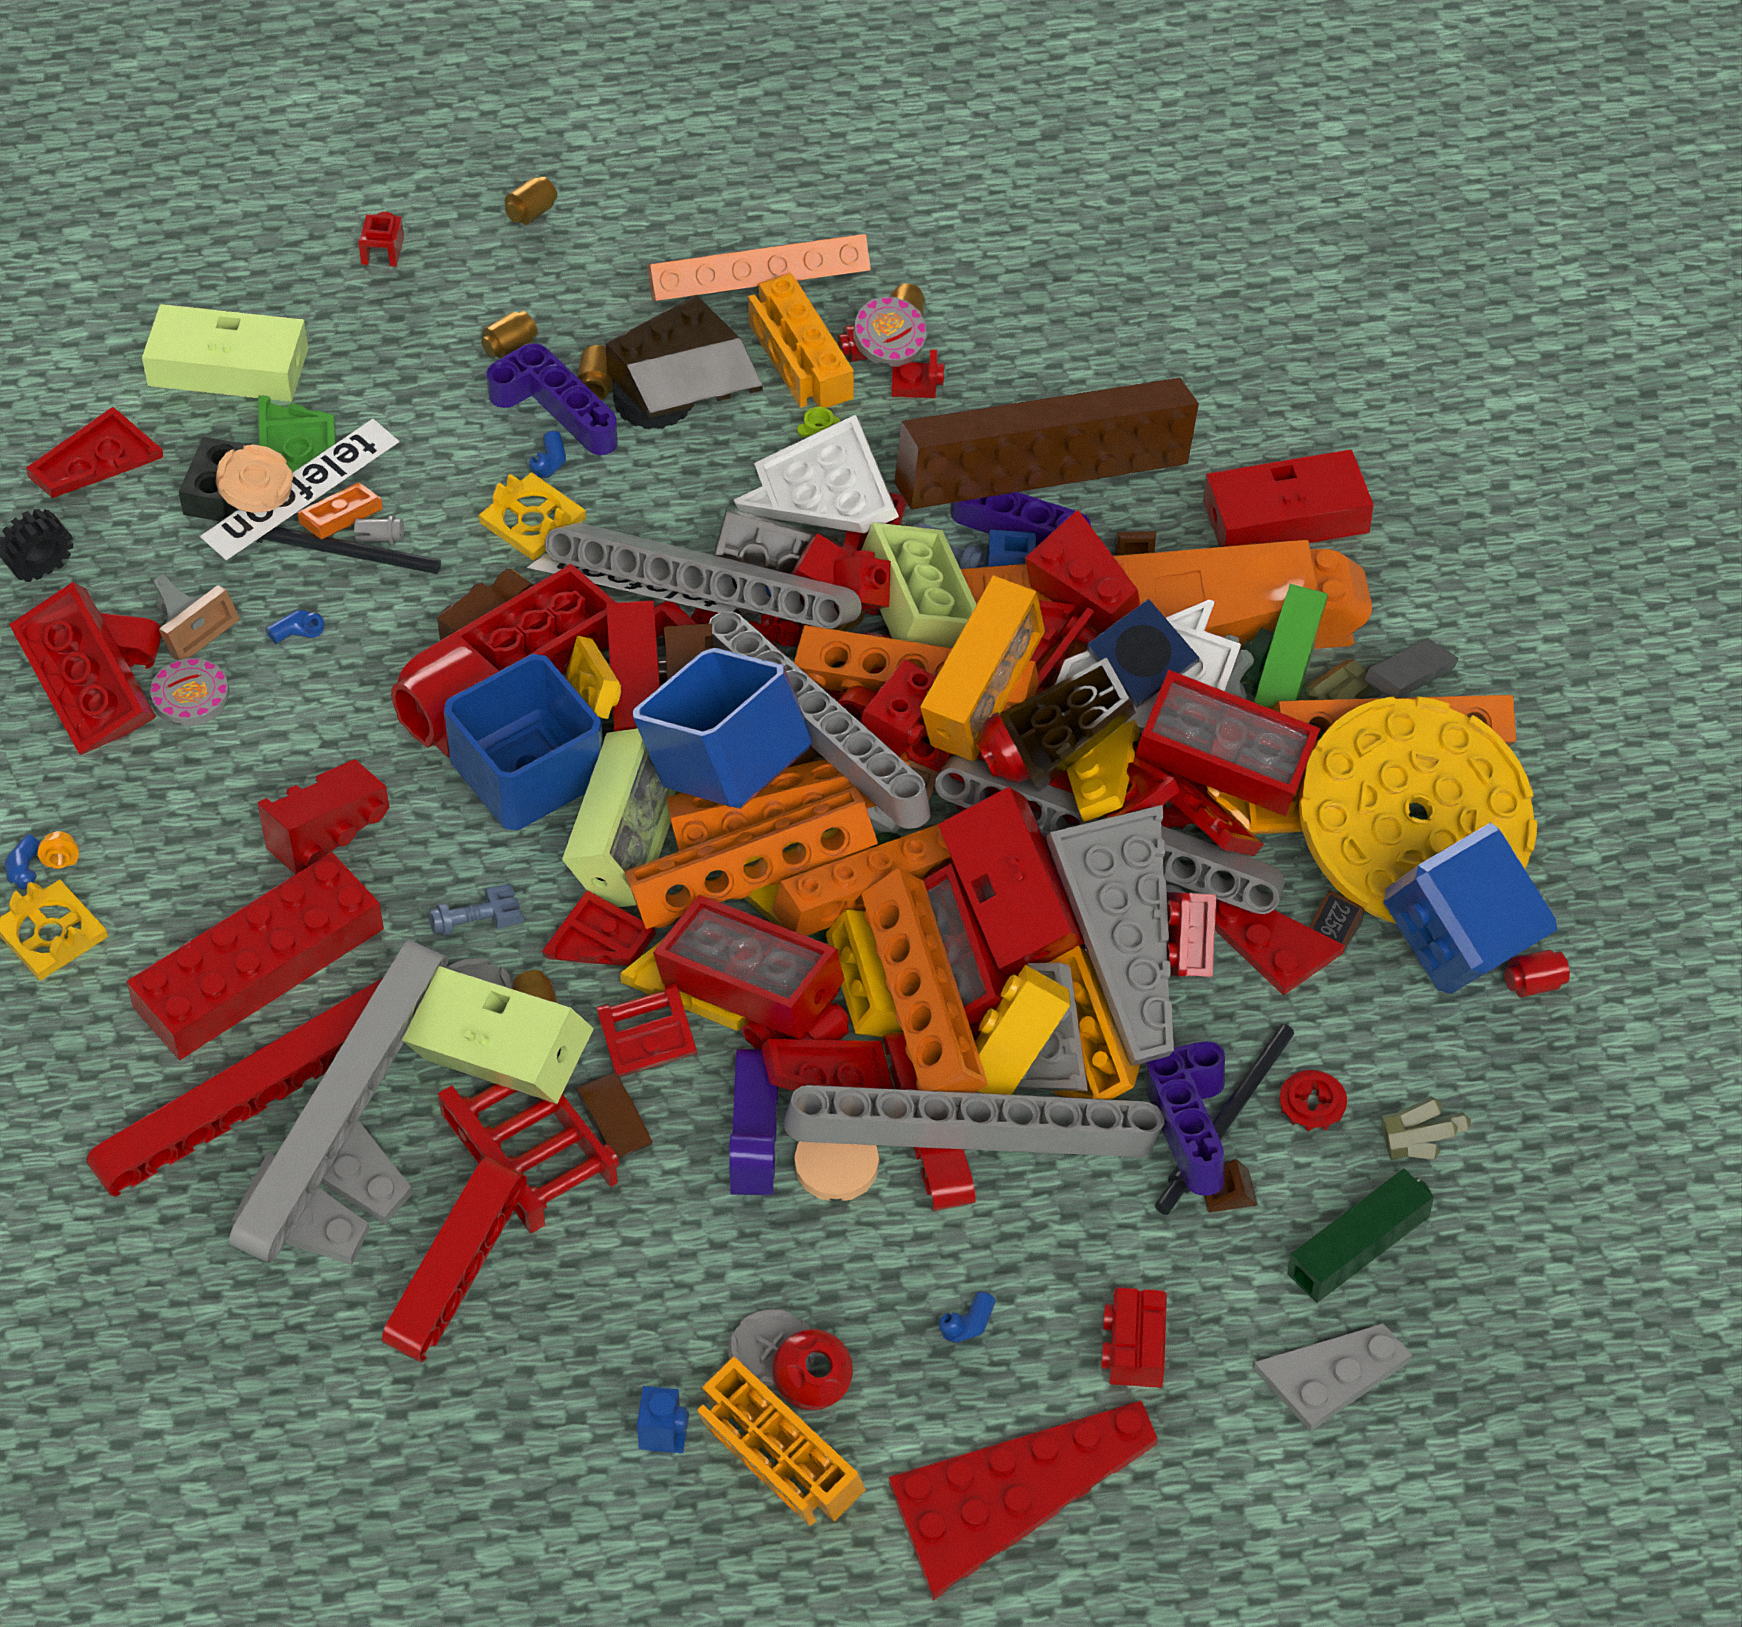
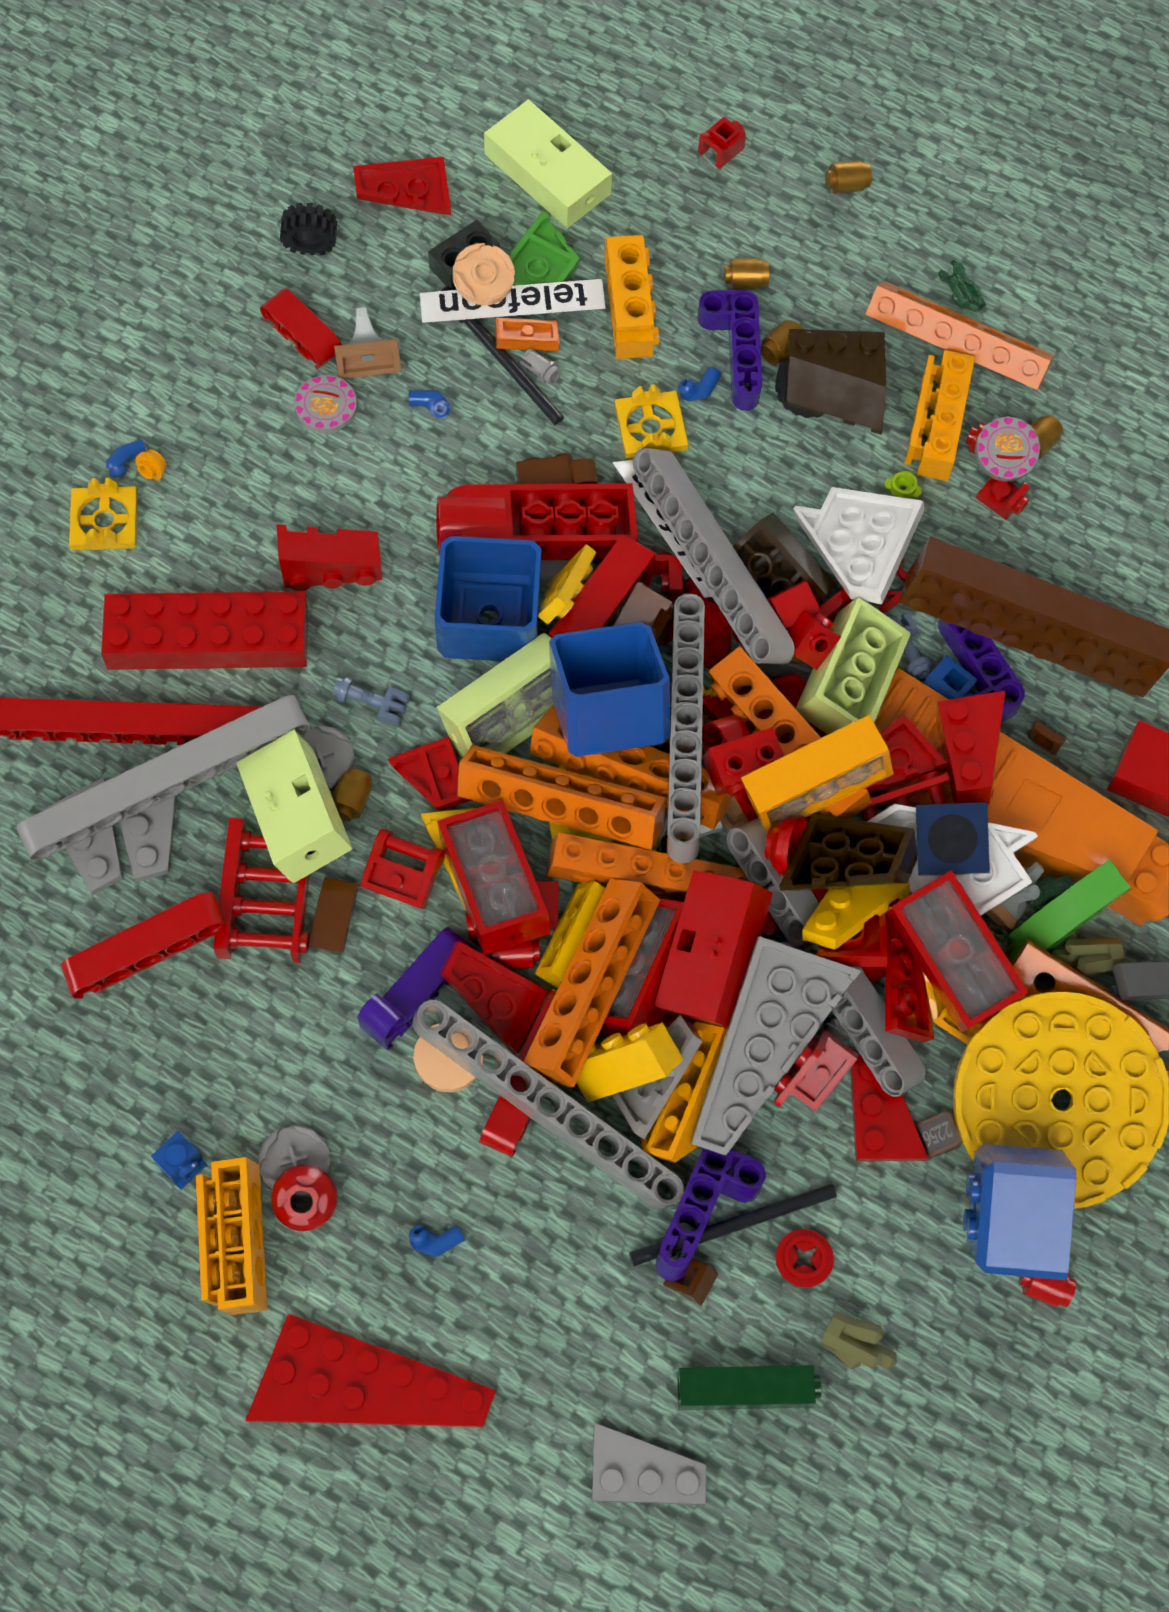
camera: 35 degrees right, 15 degrees up
red slope [9,582,156,755] -> none
red brick [1101,1287,1167,1388] -> none
none -> light orange brick [604,235,659,359]
none -> clear green plate [938,260,986,312]

